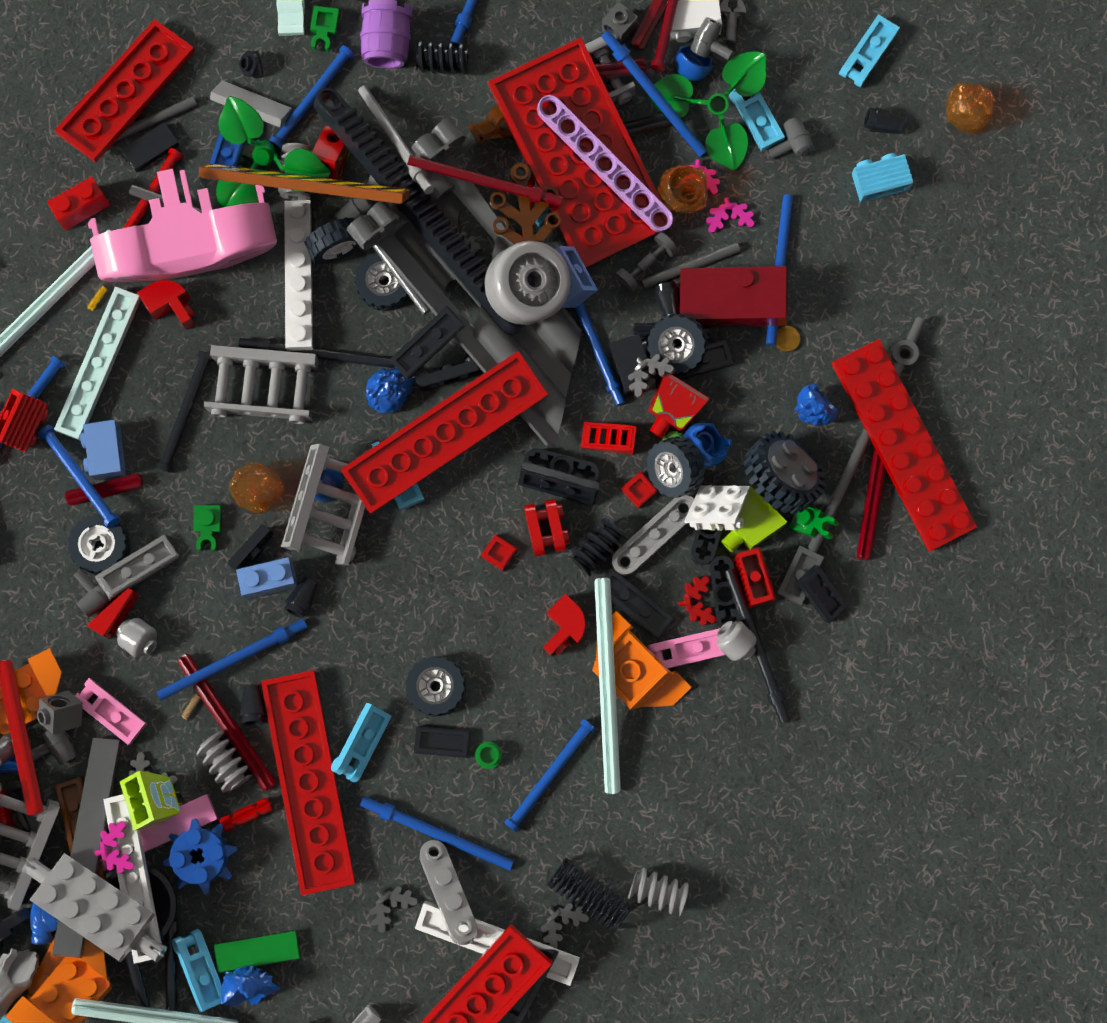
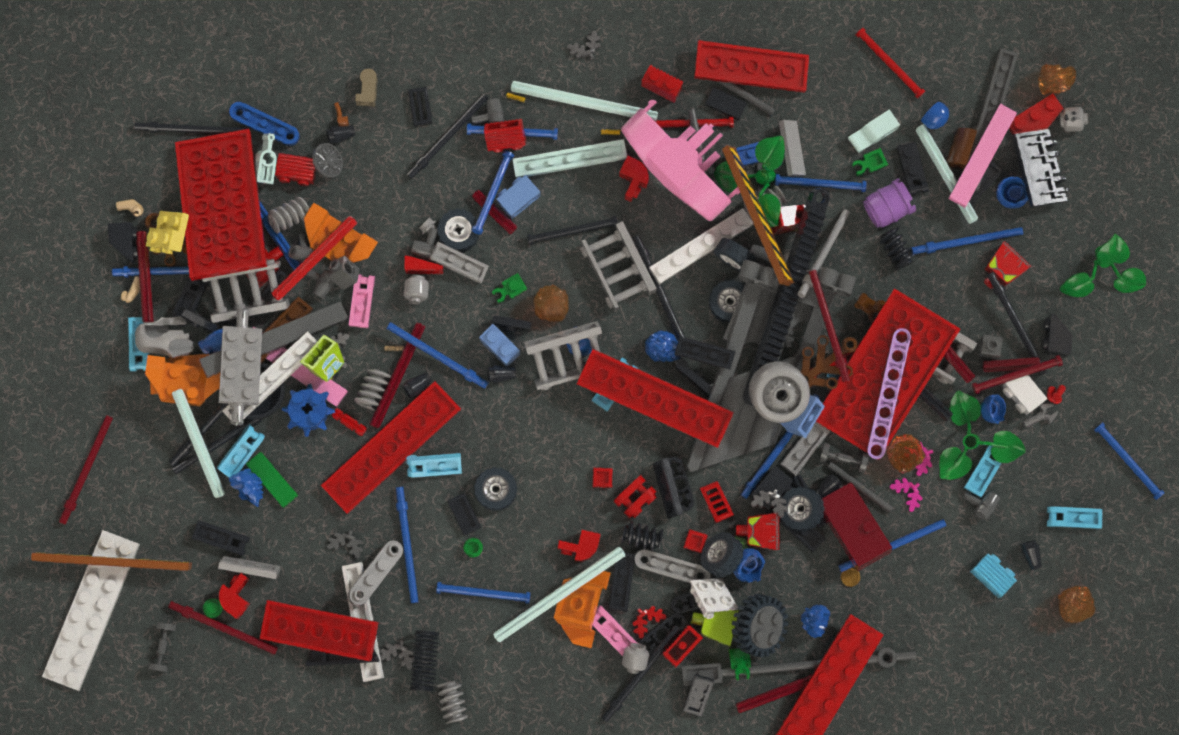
camera: 50 degrees right, 0 degrees up
dark pink animal [94,821,135,874] -> none
black plate [239,51,264,79] -> none
blue bar [601,29,707,157] -> none
dark grey piece [690,17,734,60] -> none
none -> light grey plate [419,218,436,234]
none -> light grey tile [780,422,830,477]

